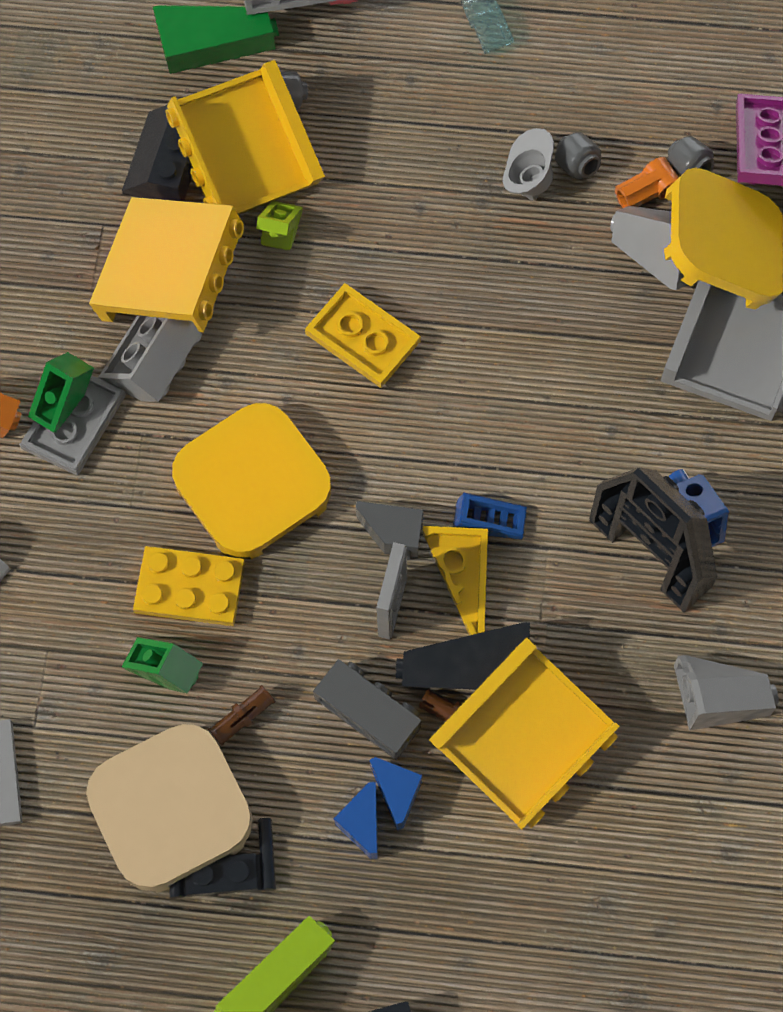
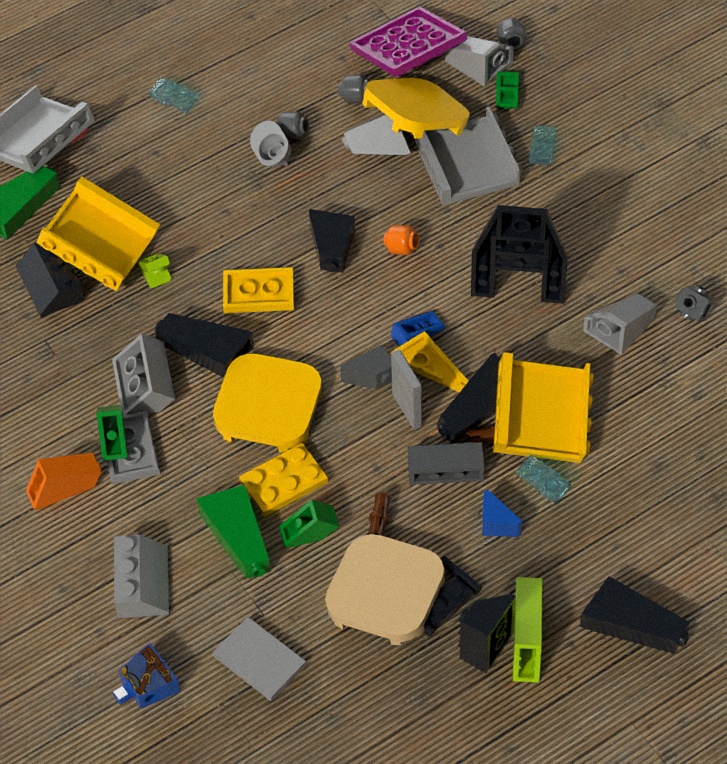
camera: 40 degrees left, 15 degrees down
yellow panel [89,197,244,333] -> none
blue slope [369,757,422,831] -> none
orange piece [615,157,679,208] -> none
none -> black slope [155,313,254,378]
none -> green slope [196,485,271,579]
none -> black slope [309,209,355,273]
none -> orange head [383,225,419,255]
none -> black slope [458,594,516,674]
none -> clear light blue slope [515,454,571,503]

